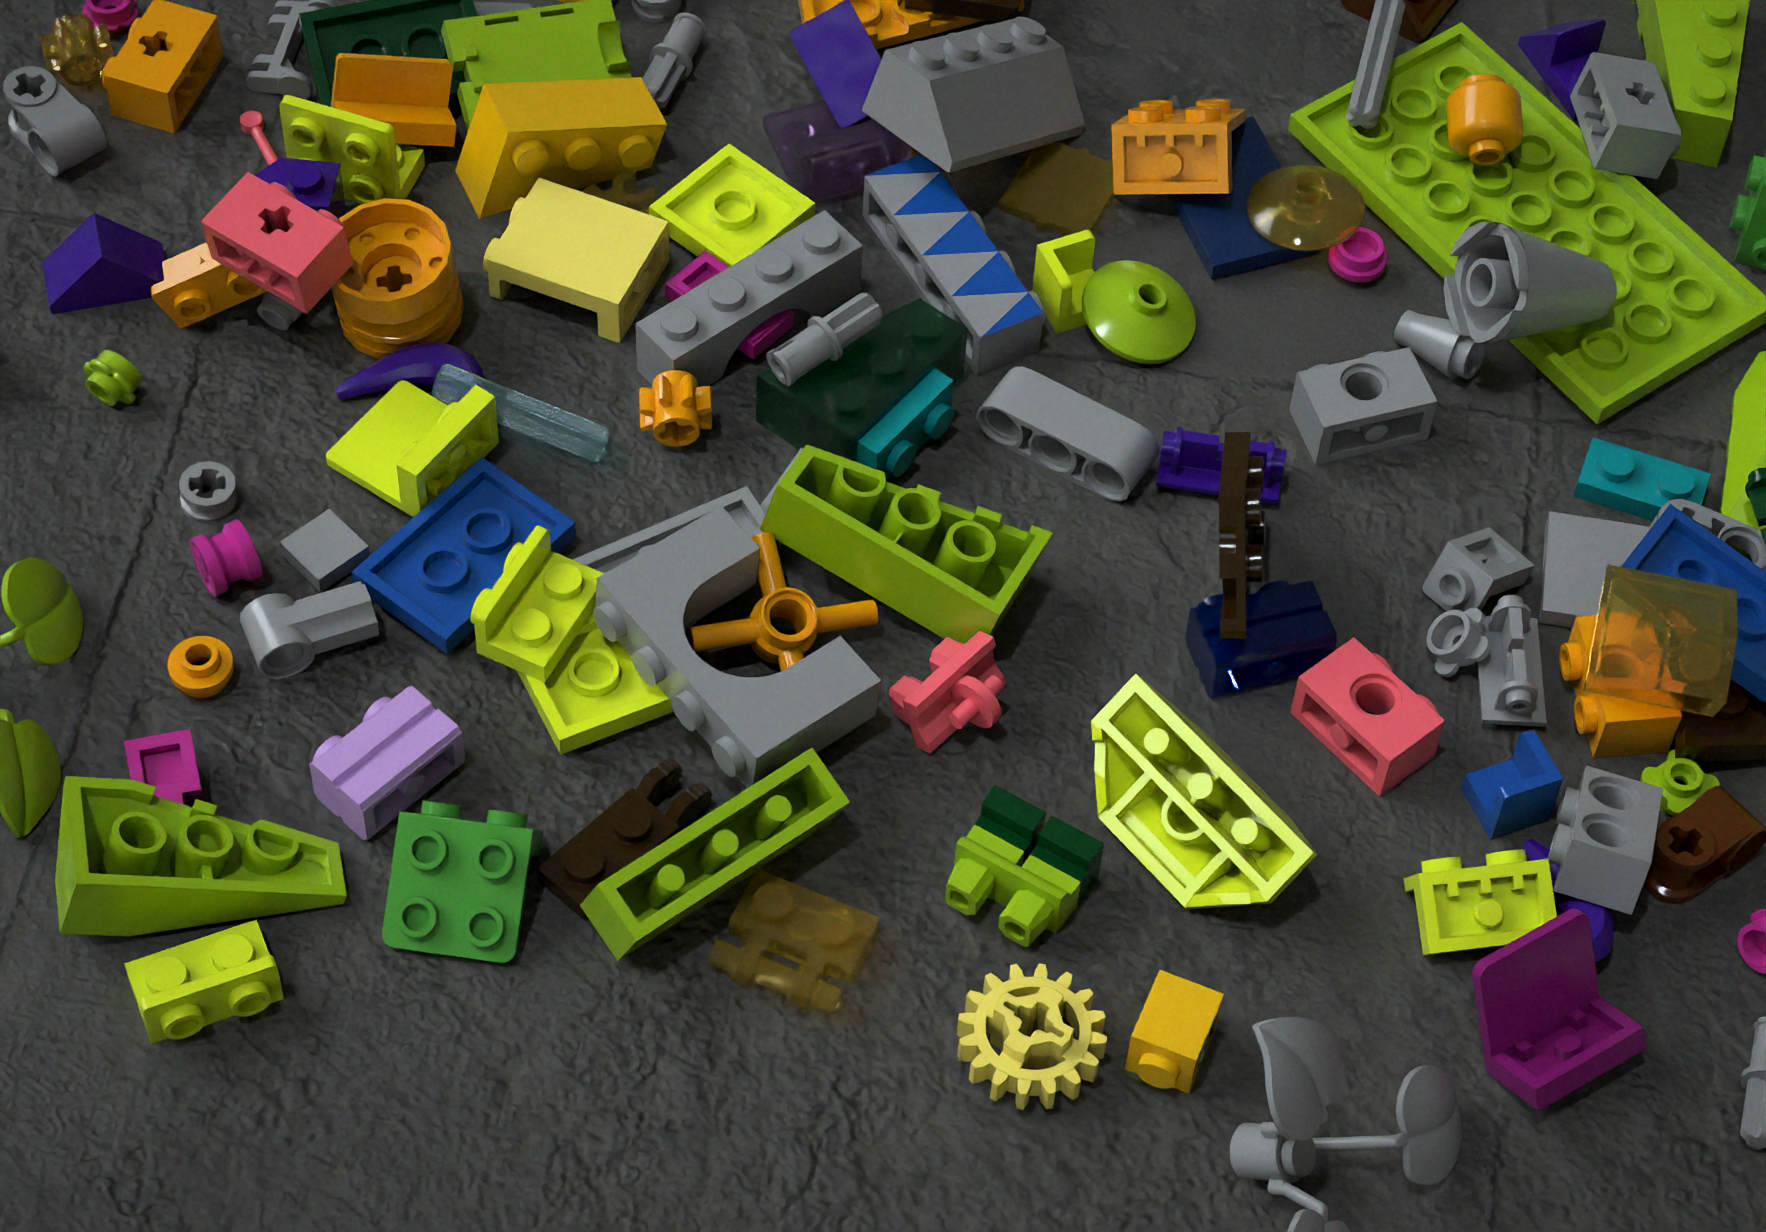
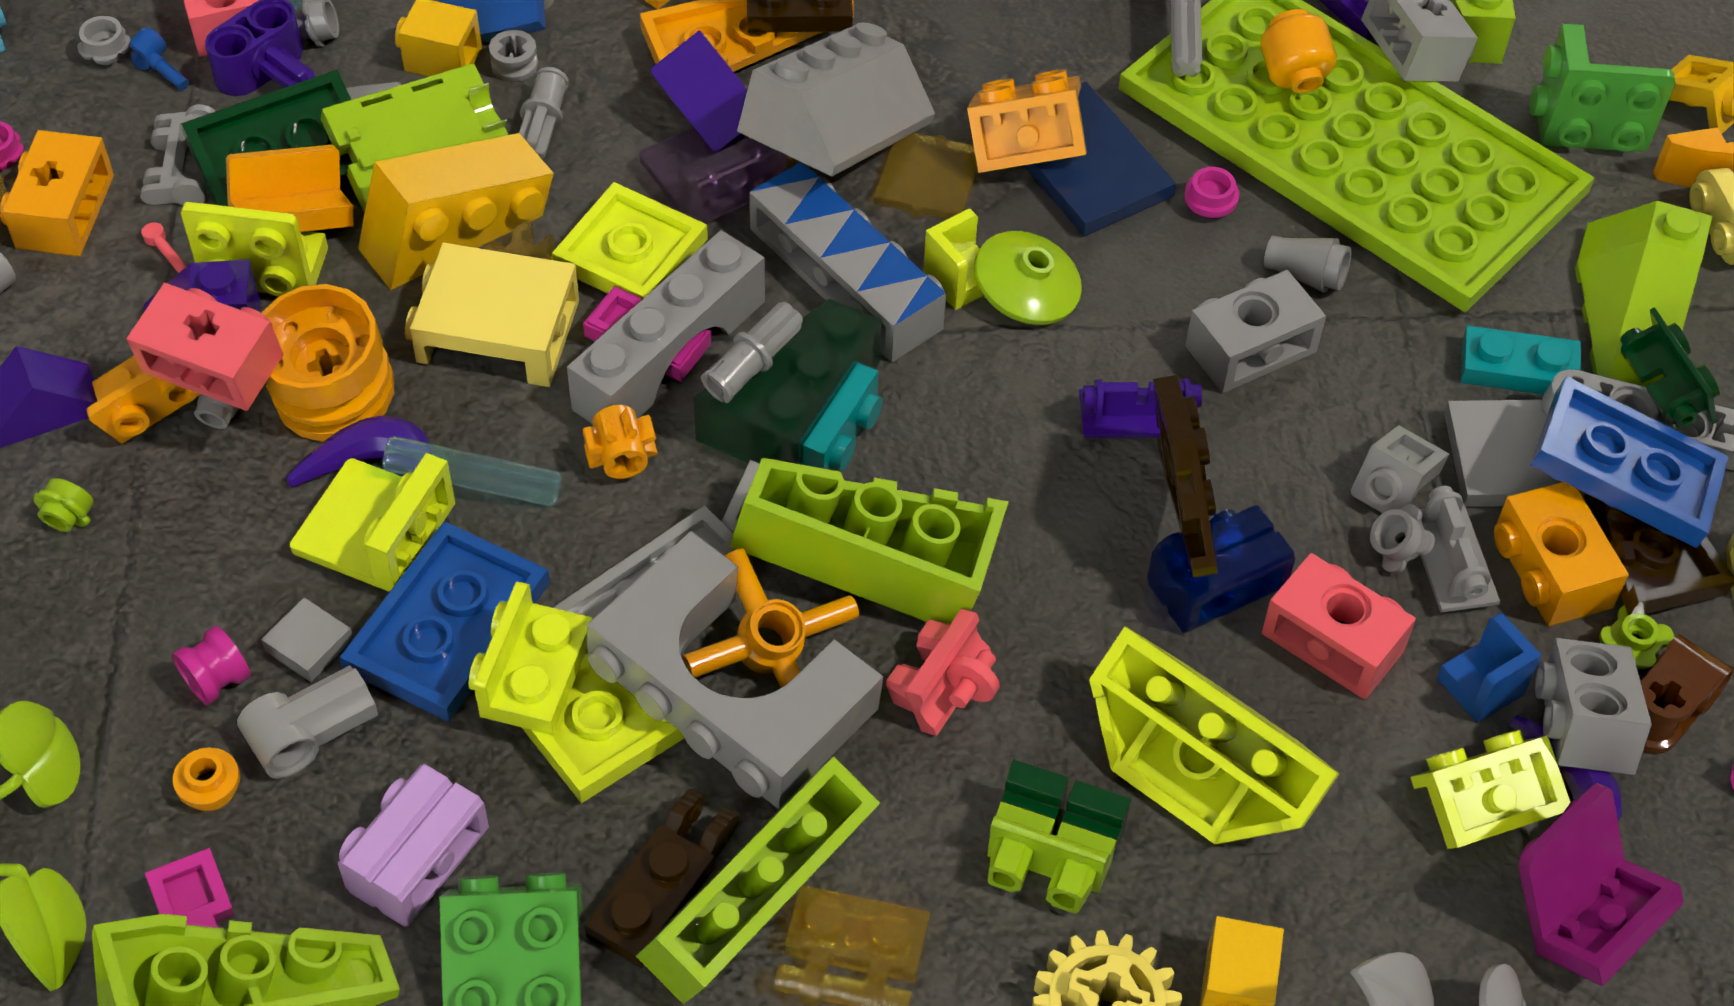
camera: 10 degrees left, 0 degrees up
light grey bush [179,461,237,523] -> none
light grey beam [976,367,1160,501] -> none
clear yellow dish [1247,165,1365,251] -> none
light grey cone [1443,222,1617,344] -> none
clear yellow slope [1583,564,1738,717] -> none

